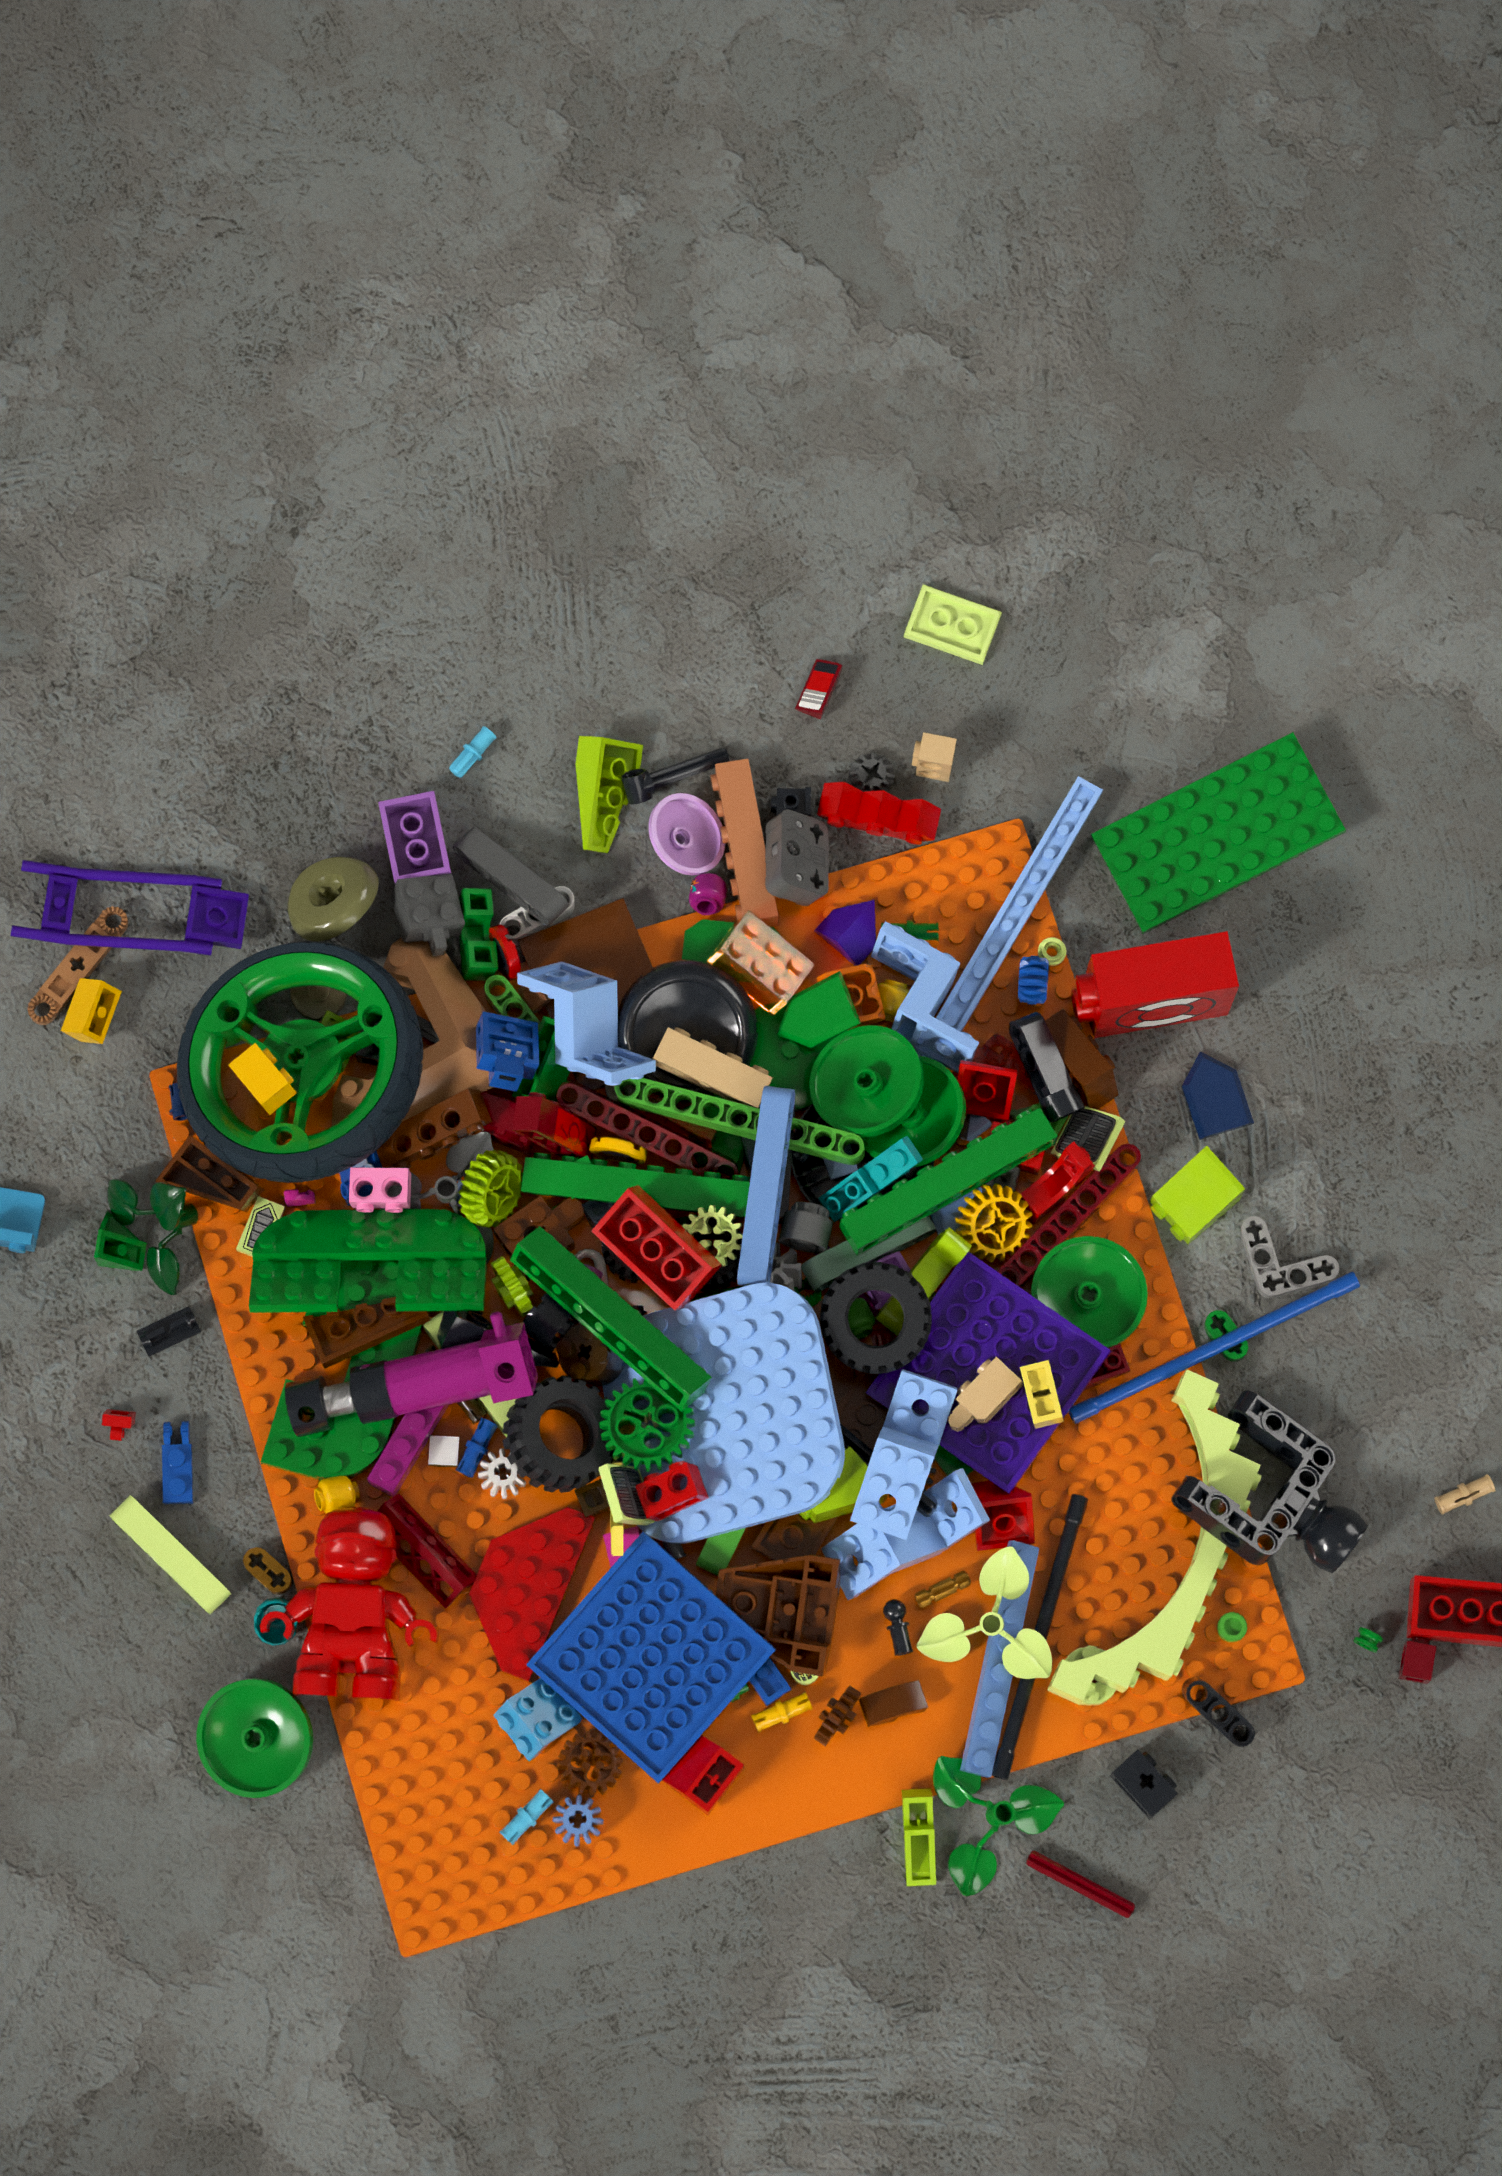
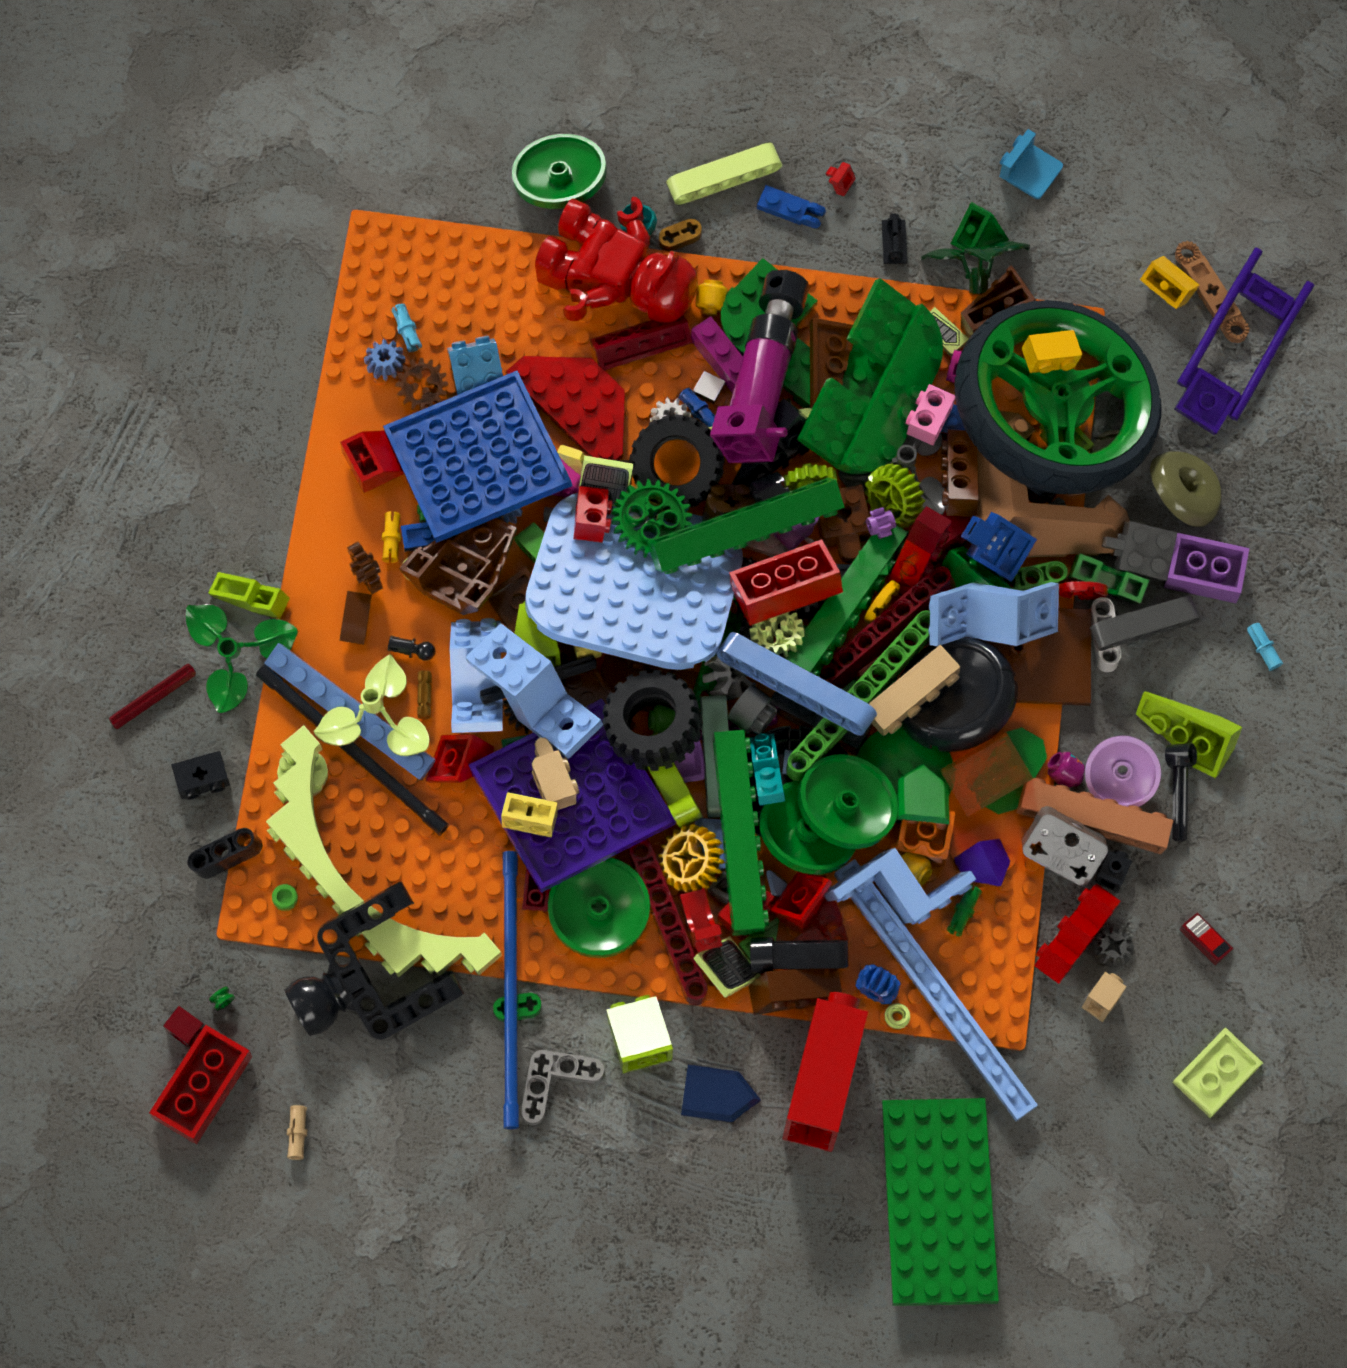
camera: 115 degrees right, 5 degrees down
none -> medium lavender gear [866,507,896,539]

